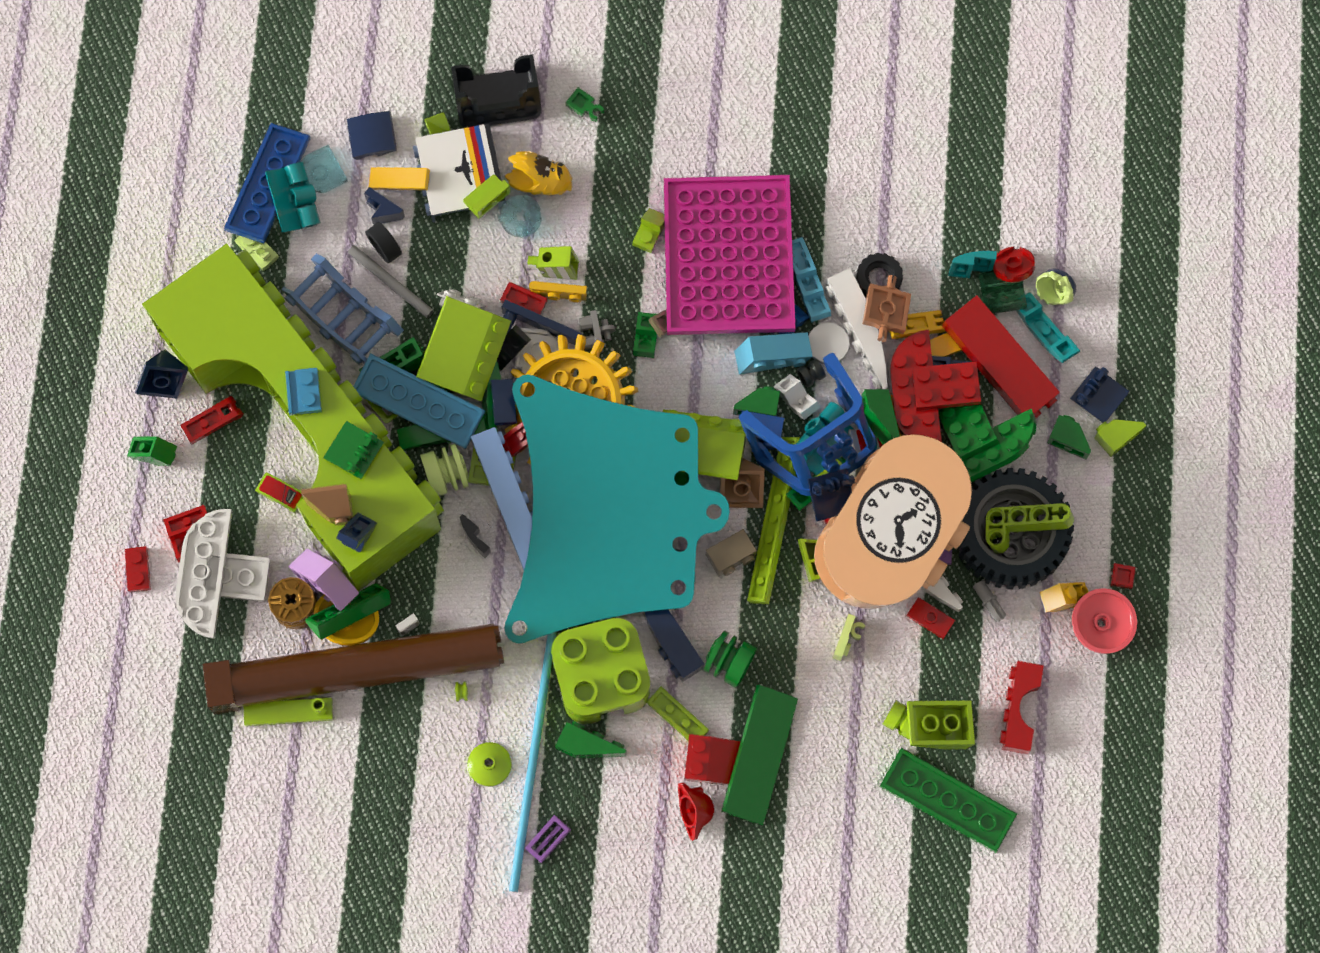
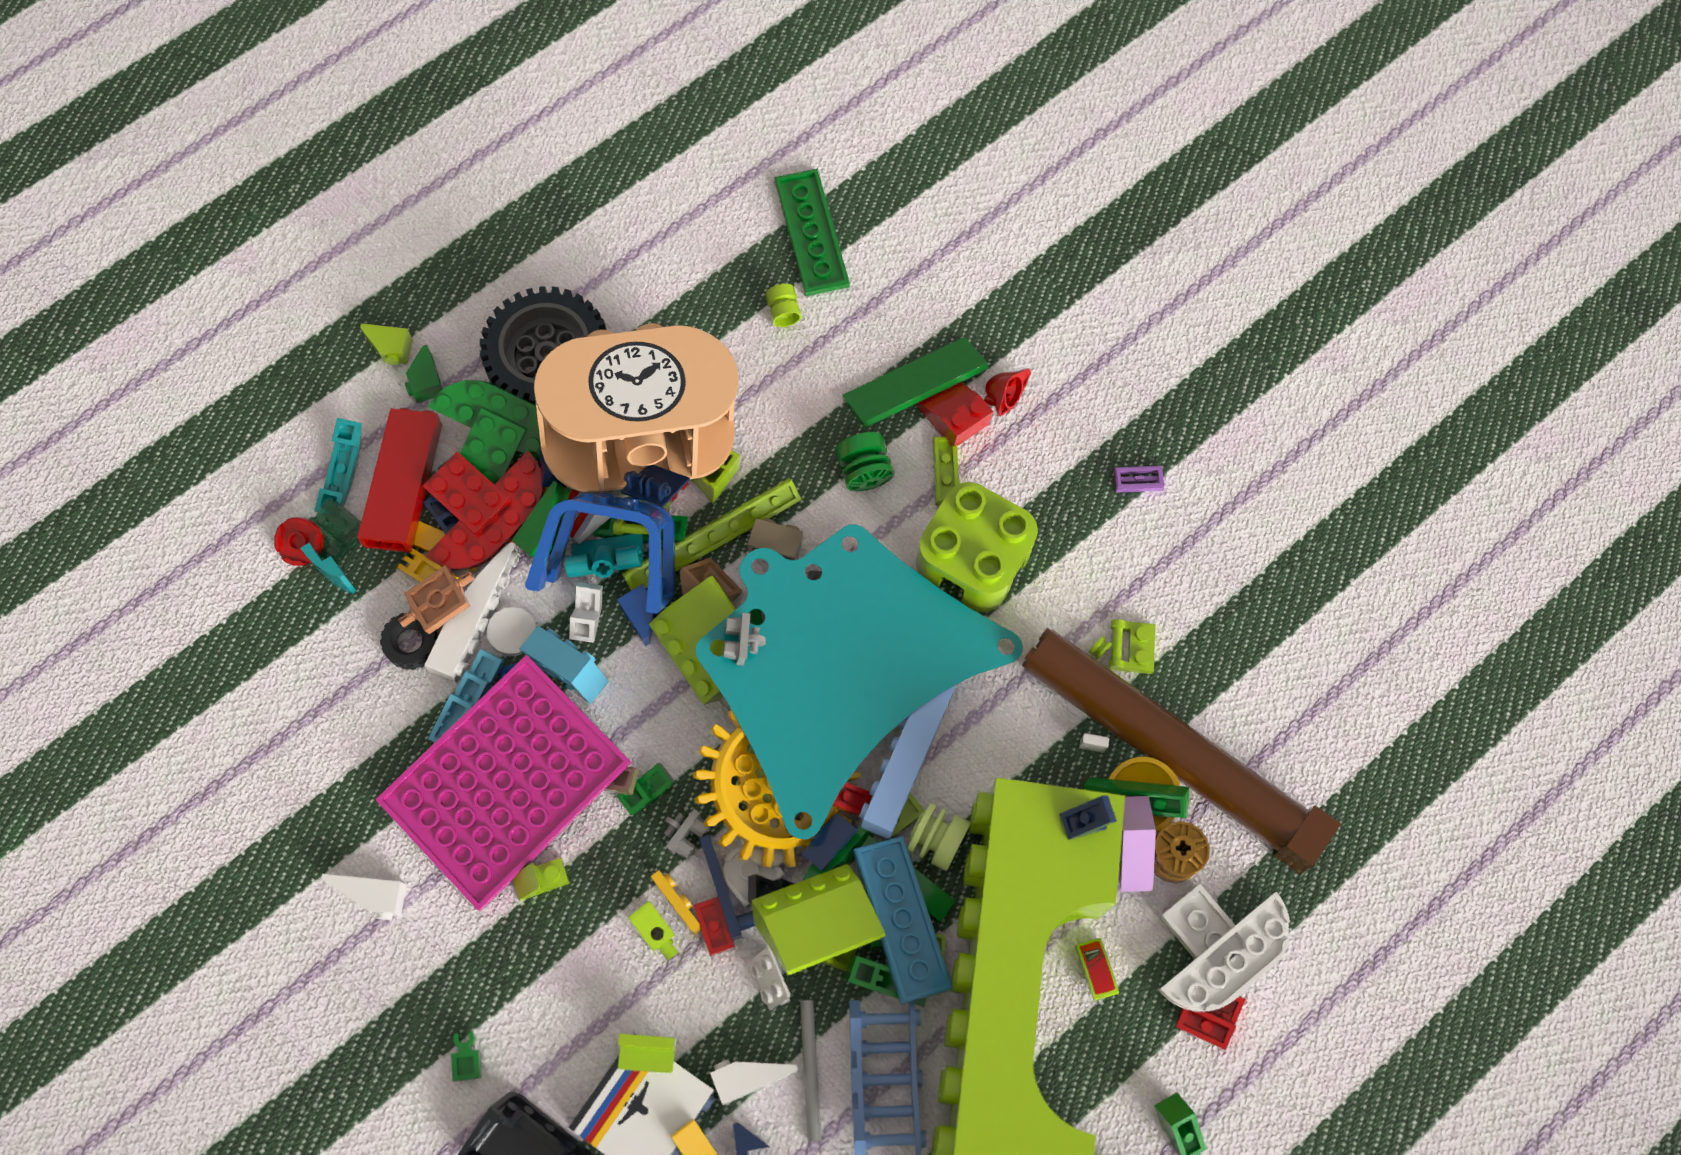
camera: 135 degrees left, 5 degrees down
red plate [125,546,151,593] -> none
red plate [180,396,244,445] -> none
lime piece [243,697,333,727] -> none
dark azure plate [285,368,322,416] -> none
medium nougat slope [301,484,353,526] -> none
green hinge [323,421,384,479] -> none
black tyre [365,222,402,263] -> none
black slope [460,514,491,558] -> none
lime dish [467,742,512,786] -> none
clear light blue plate [499,195,542,238] -> none
yellow head [505,151,573,195] -> none
medium azure piece [509,632,557,892] -> none
green slope [555,721,627,759] -> none
dark blue slope [643,609,705,682] -> none
green slope [733,386,780,416] -> none
pearl dark grey wheel [797,359,826,388] -> none
yellowish green plate [833,614,865,661] -> none
lime slope [907,701,975,750] -> none
light grey axle [973,580,1006,622] -> none
lime beam [986,503,1074,554] -> none
red arch [999,661,1044,755] -> none
yellowish green hair [1036,269,1077,305] -> none
yellow slope [1039,582,1089,613] -> none
dark blue hinge [1070,366,1130,423] -> none
coral dish [1072,588,1137,654] -> none
red tile [1110,563,1136,589] -> none
none -> white slope [321,874,406,920]
none -> white slope [710,1059,798,1105]
none -> light grey hips [723,613,766,666]
none -> lime plate [1109,619,1156,674]

